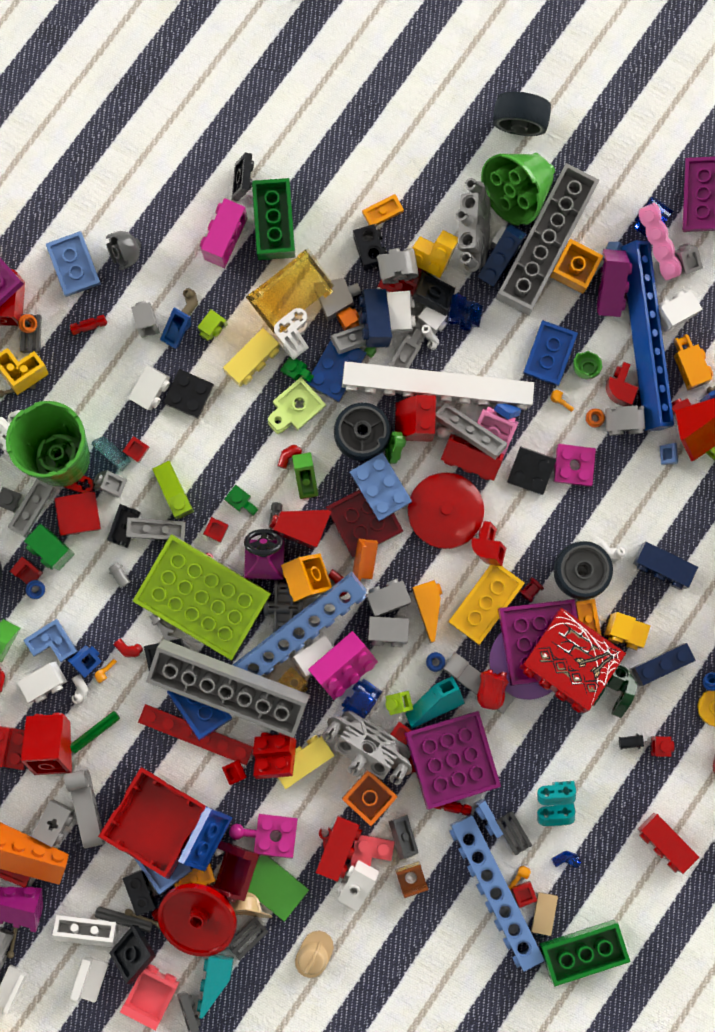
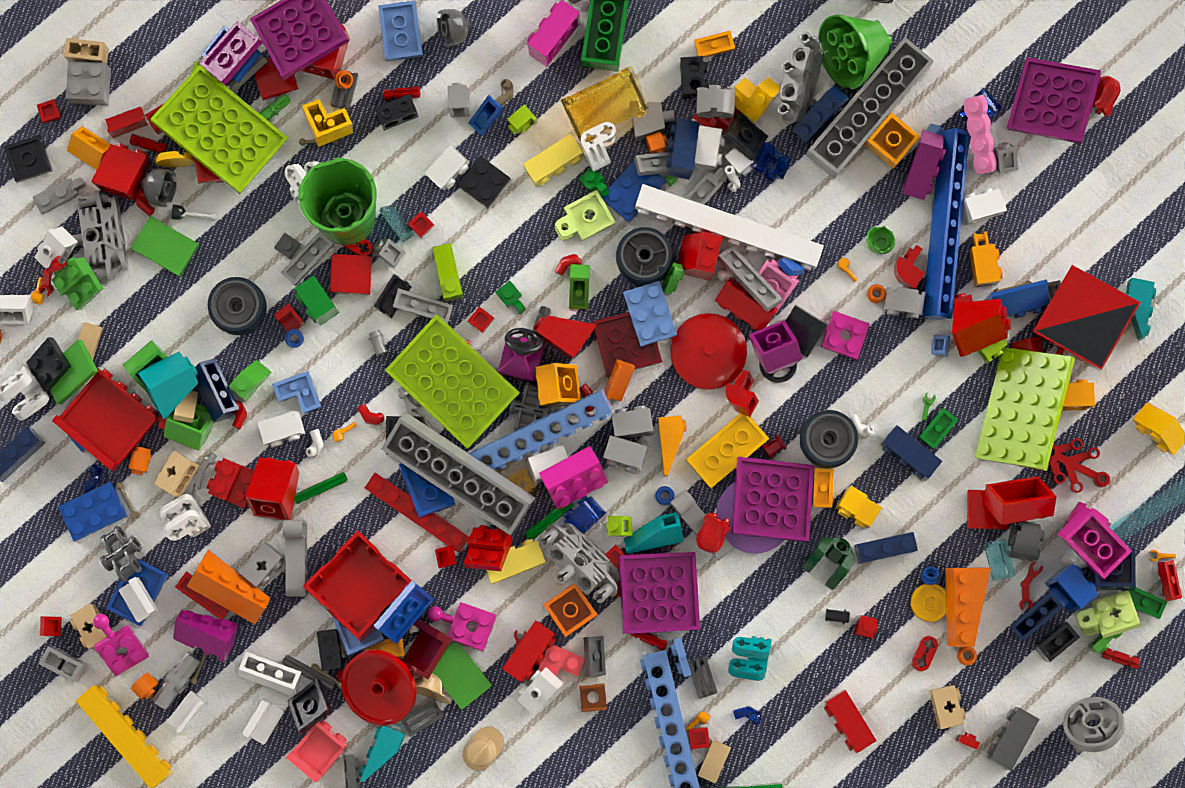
camera: 20 degrees right, 0 degrees up
blue brick [67,645,102,678] -> none
red panel [519,608,626,713] -> none
blue plate [523,320,578,386] -> none
none -> black brick [375,94,419,131]
none -> green axle [525,502,574,540]
none -> magenta piece [749,320,802,383]
none -> green plate [918,408,958,450]
none -> bright green hand [921,393,936,421]

